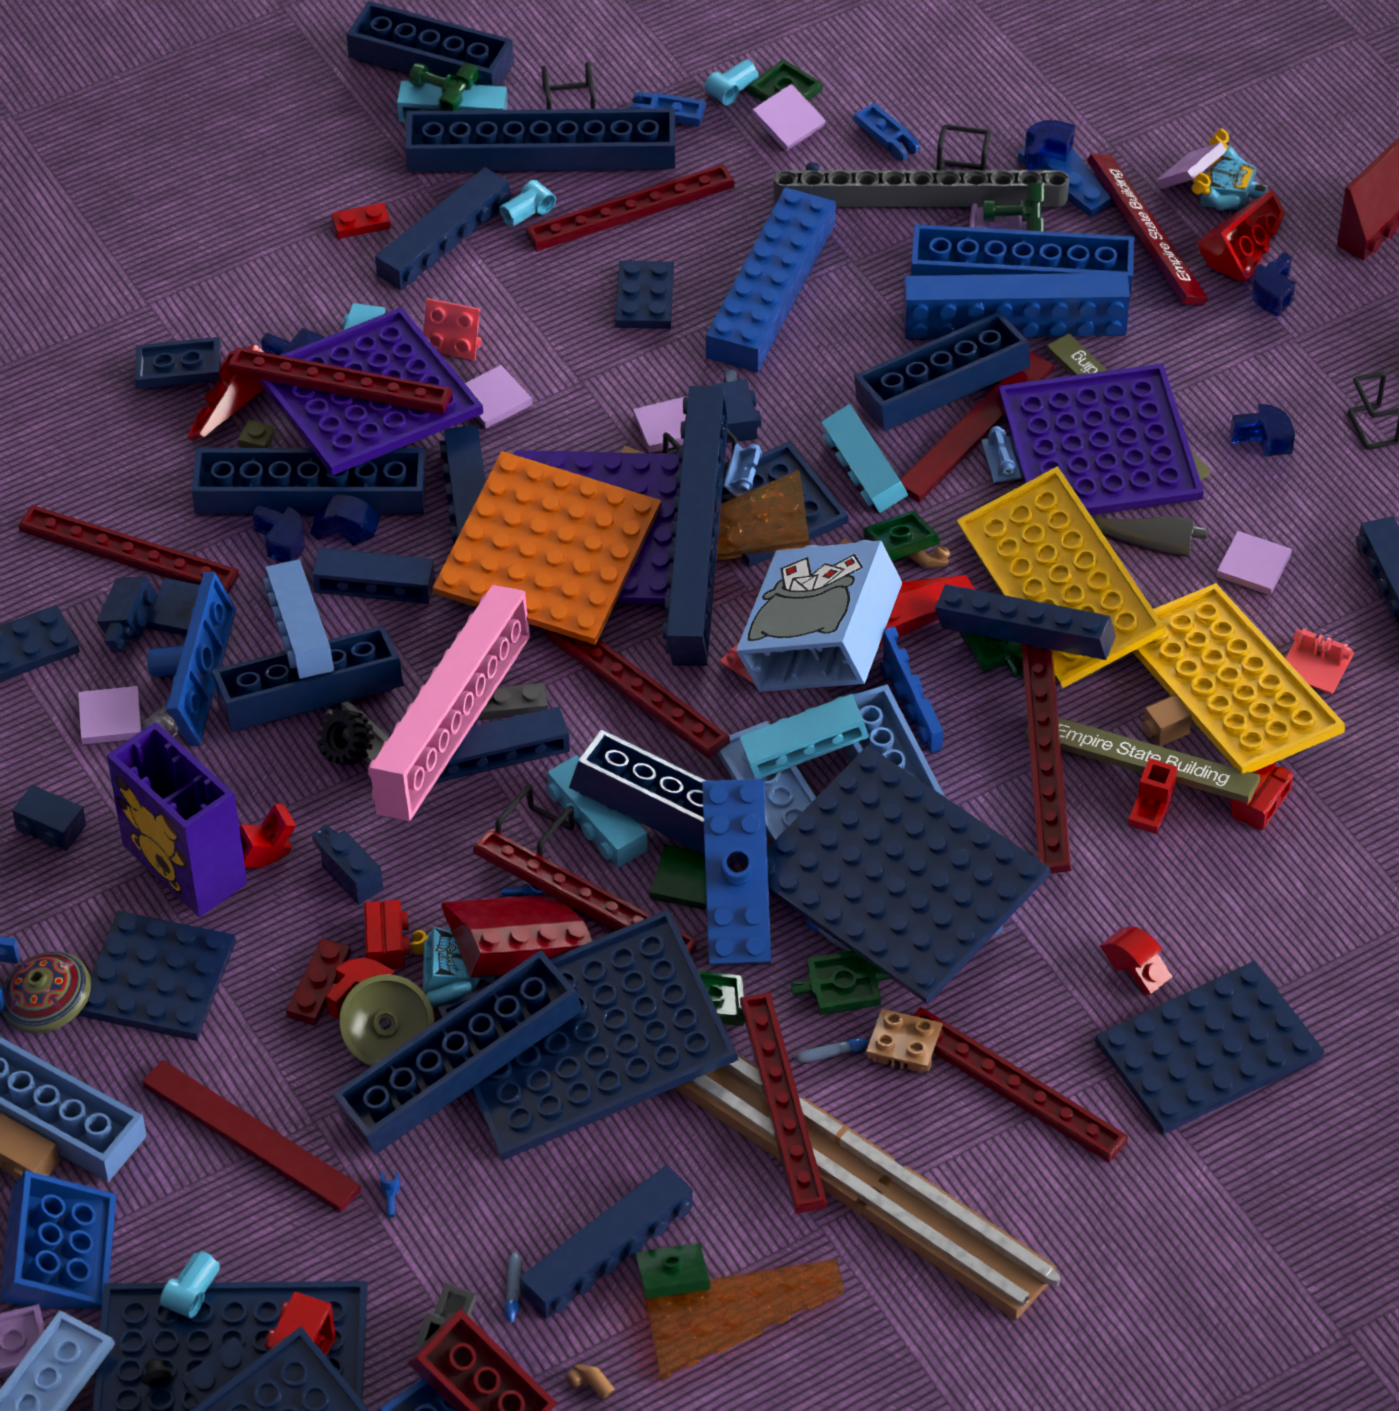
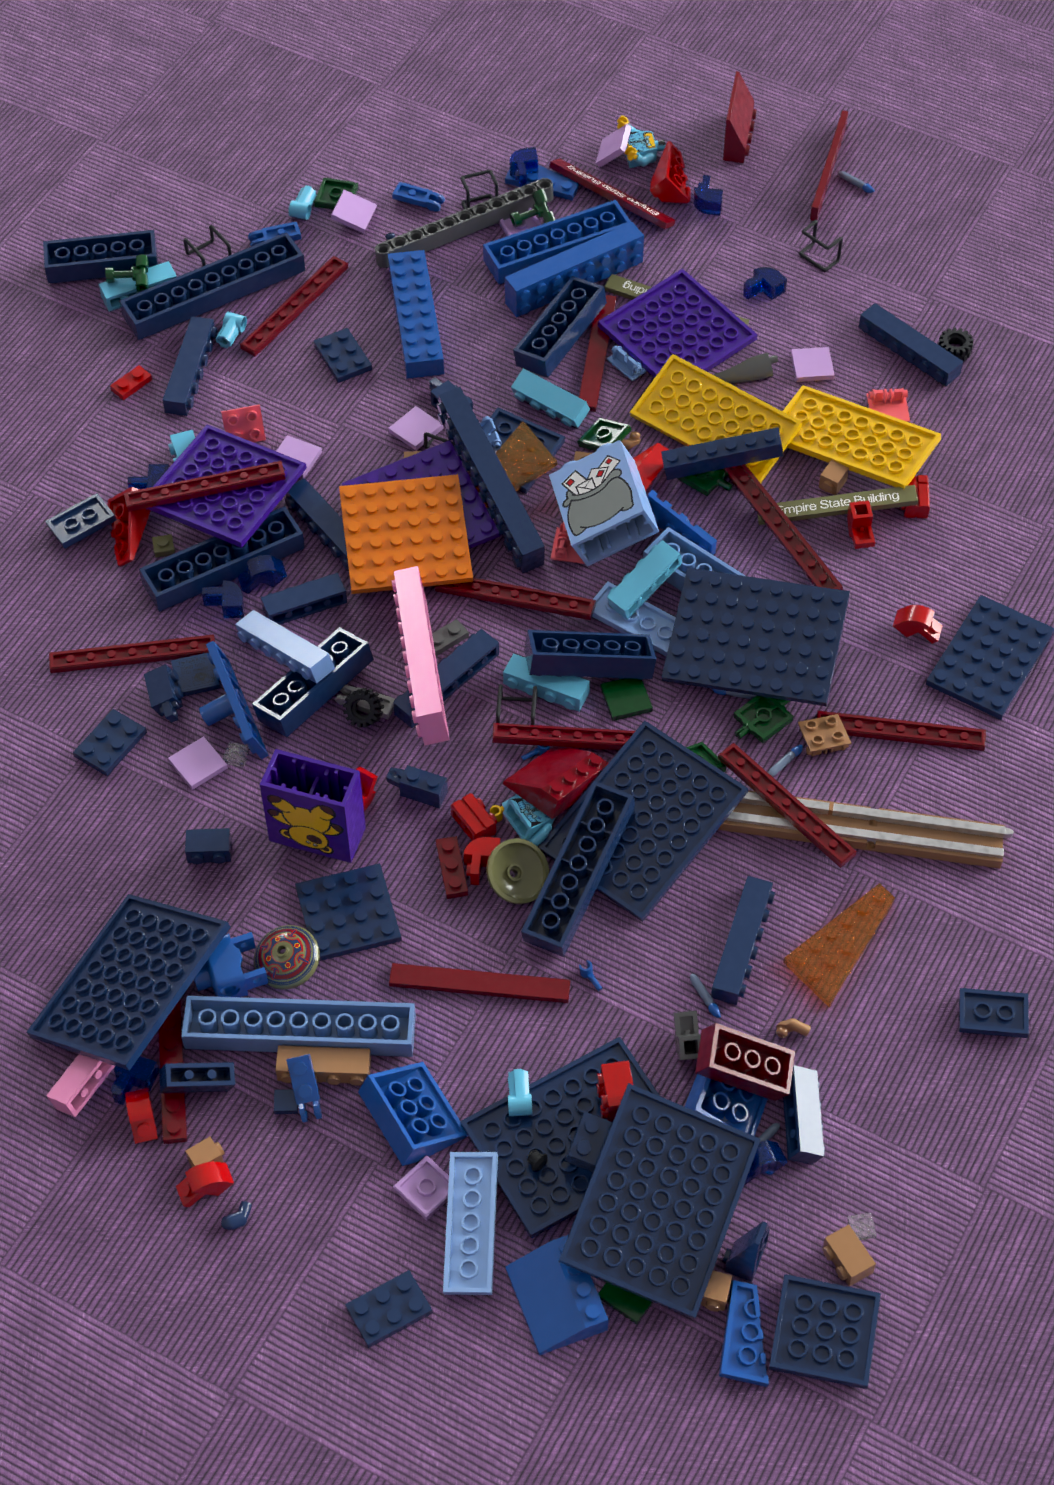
camera: 30 degrees left, 5 degrees up
dark green plate [636,1243,711,1299] -> none
blue plate [702,779,771,966] -> none

